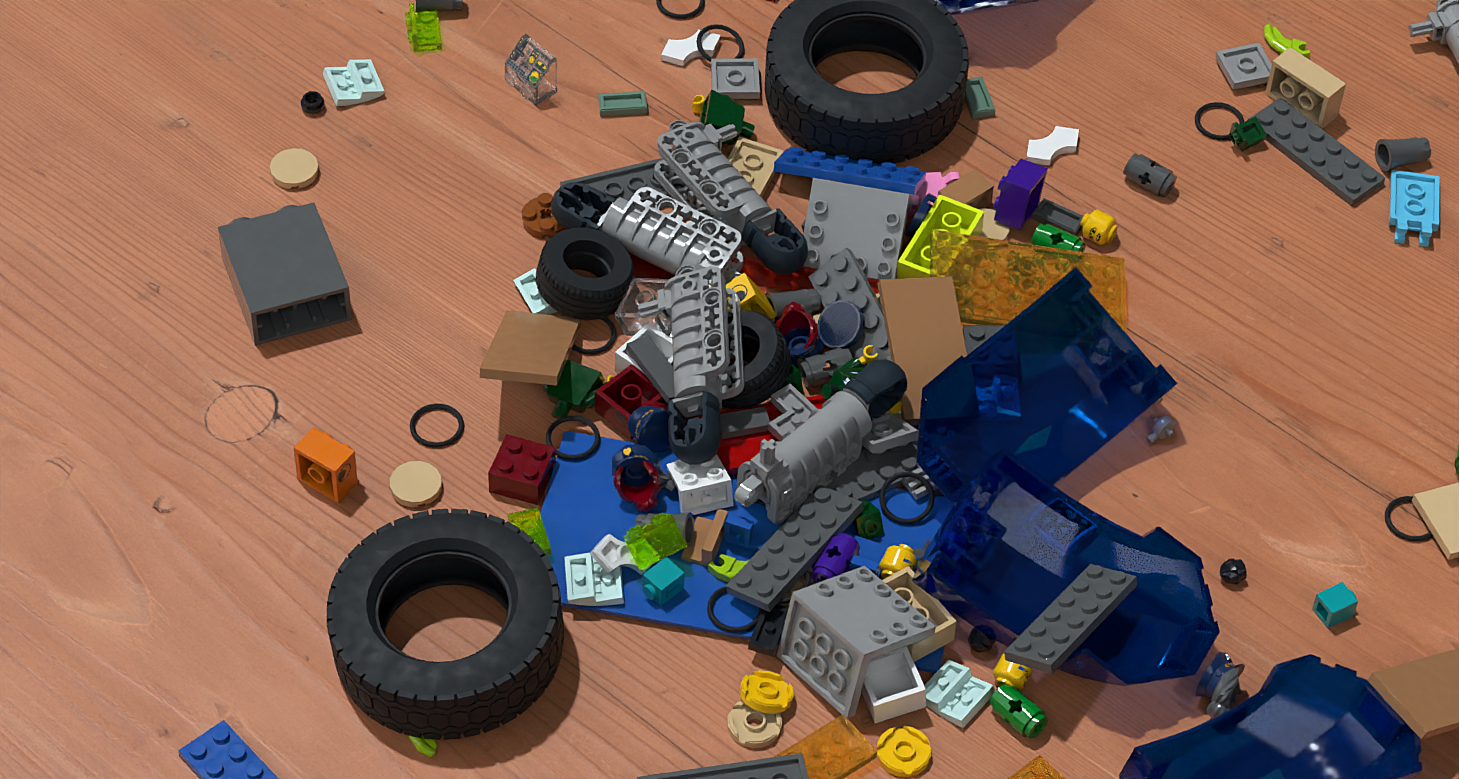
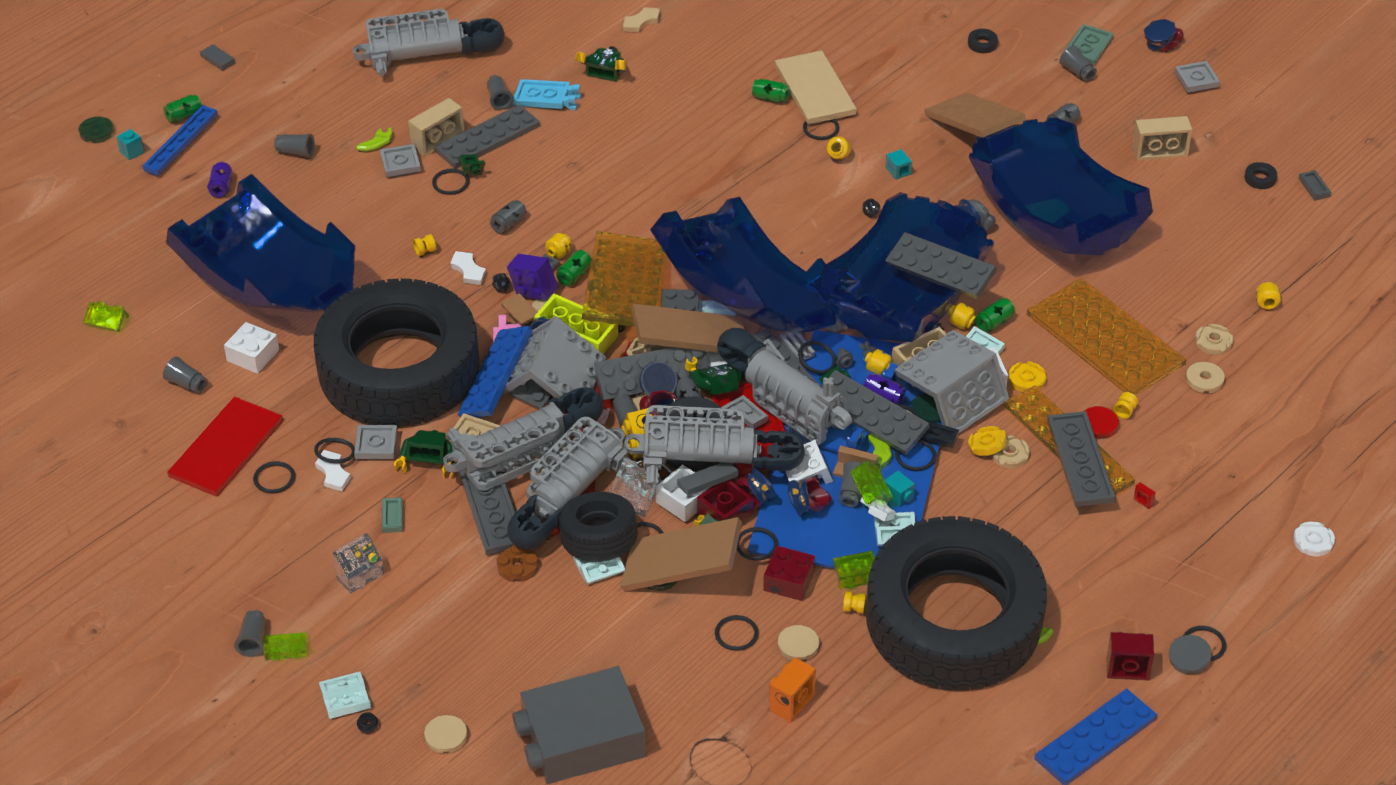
camera: 85 degrees left, 5 degrees down
none -> yellow wheel [413,234,436,256]
none -> yellow head [827,136,851,160]
none -> dark grey plate [836,348,853,369]

